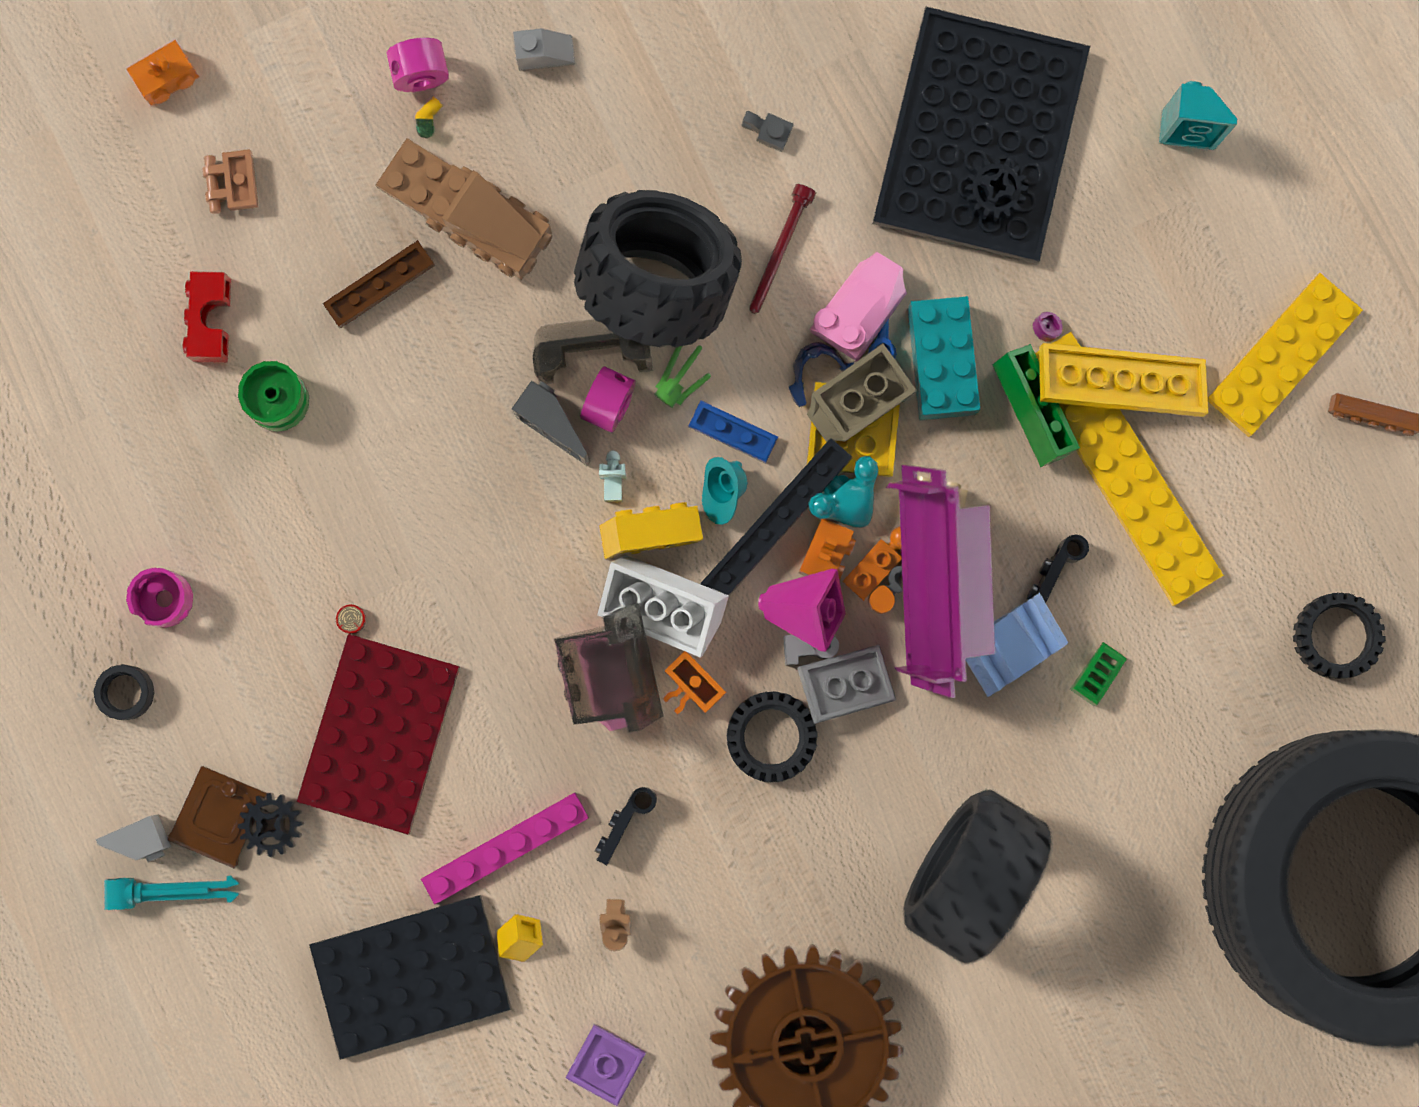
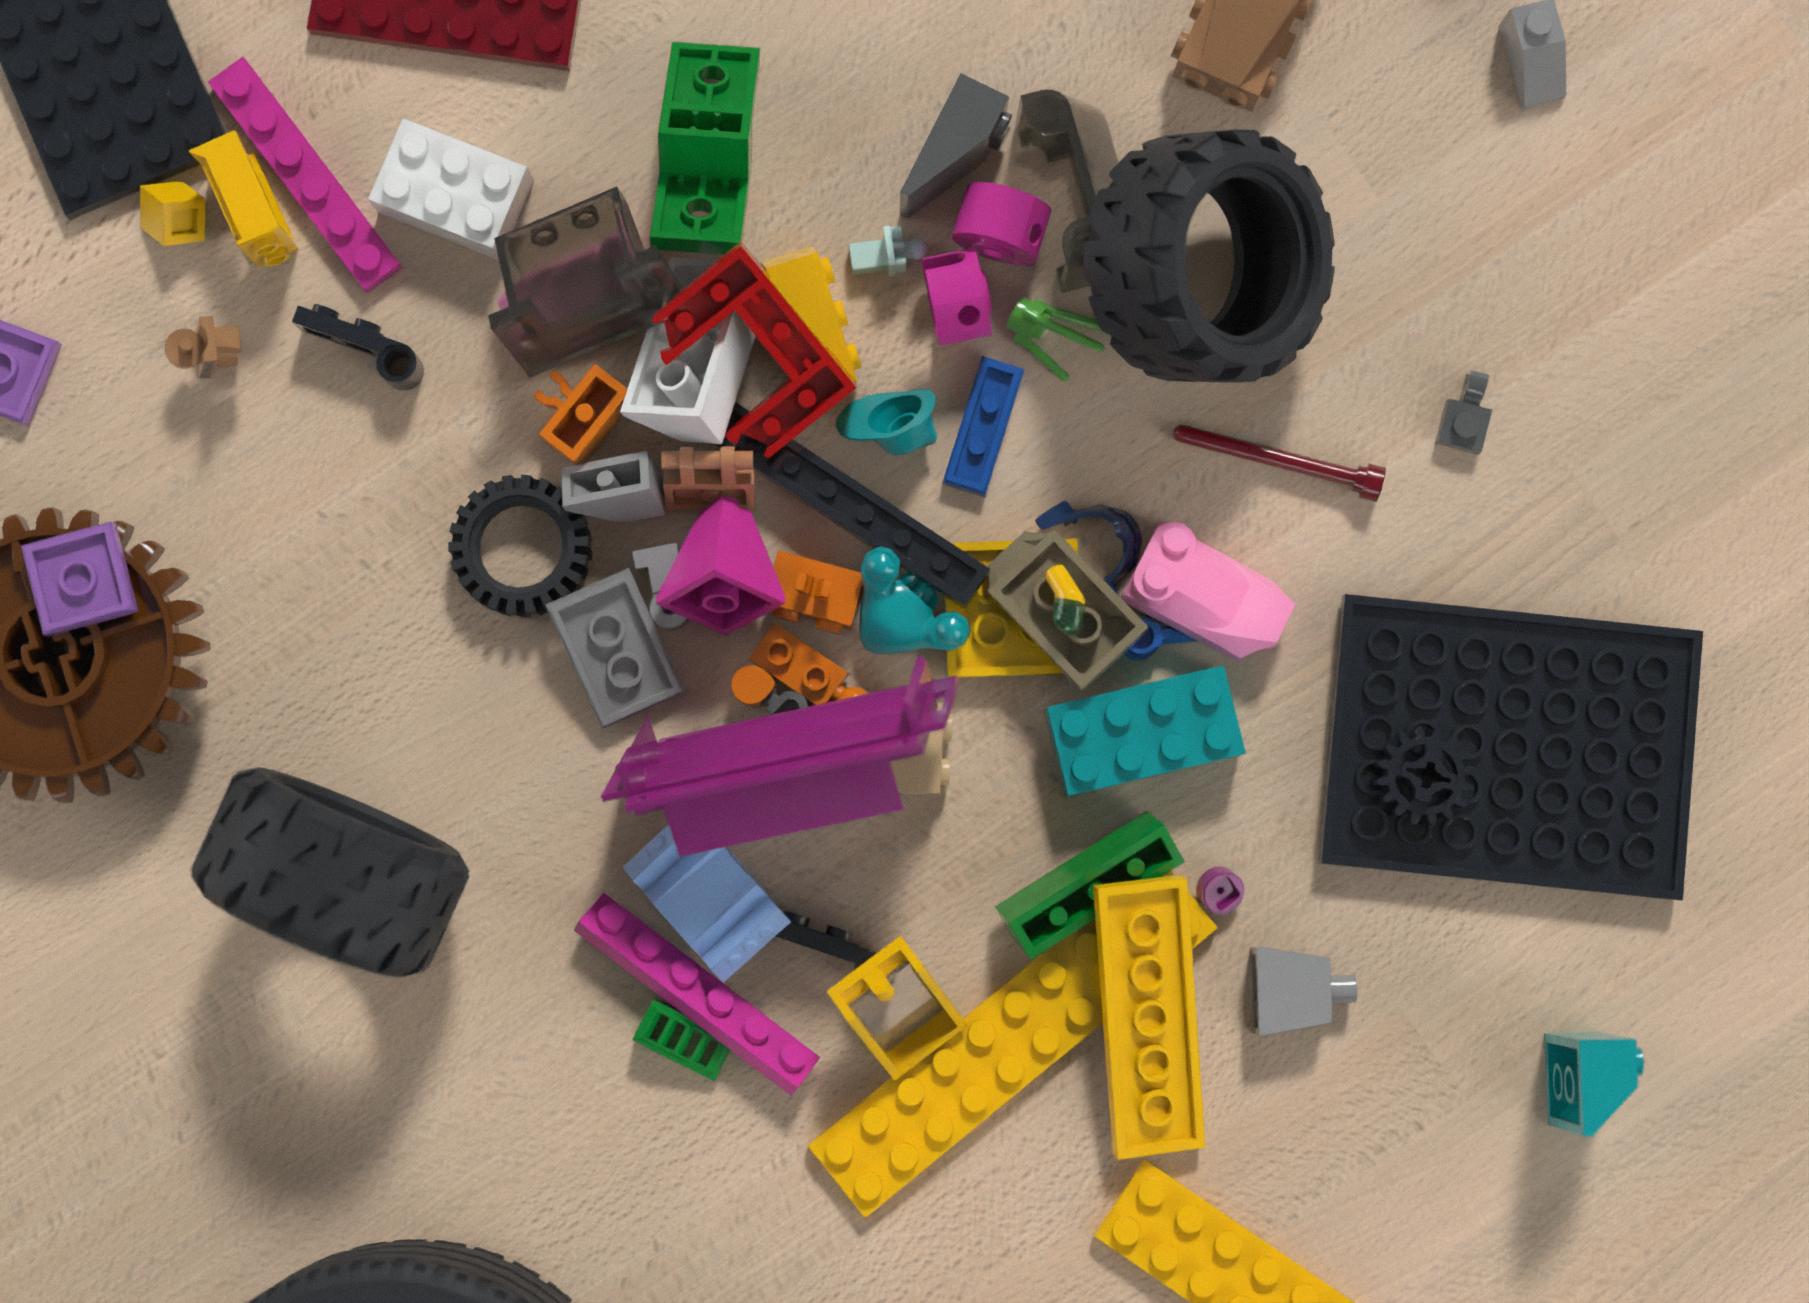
camera: 80 degrees right, 0 degrees up
none -> medium lavender tile [21,521,138,636]
none -> yellow window [189,130,299,267]
none -> white piece [368,118,534,261]
none -> light grey slope [561,450,666,524]
none -> dark pink plate [574,892,820,1096]
none -> green bracket [650,42,760,255]
none -> red wedge [652,241,857,458]
none -> nougat plate [661,446,756,510]
none -> yellow window [826,935,967,1081]
none -> dark pink piece [922,248,992,347]
none -> arm [1044,565,1085,635]
none -> light grey torso [1251,947,1357,1035]

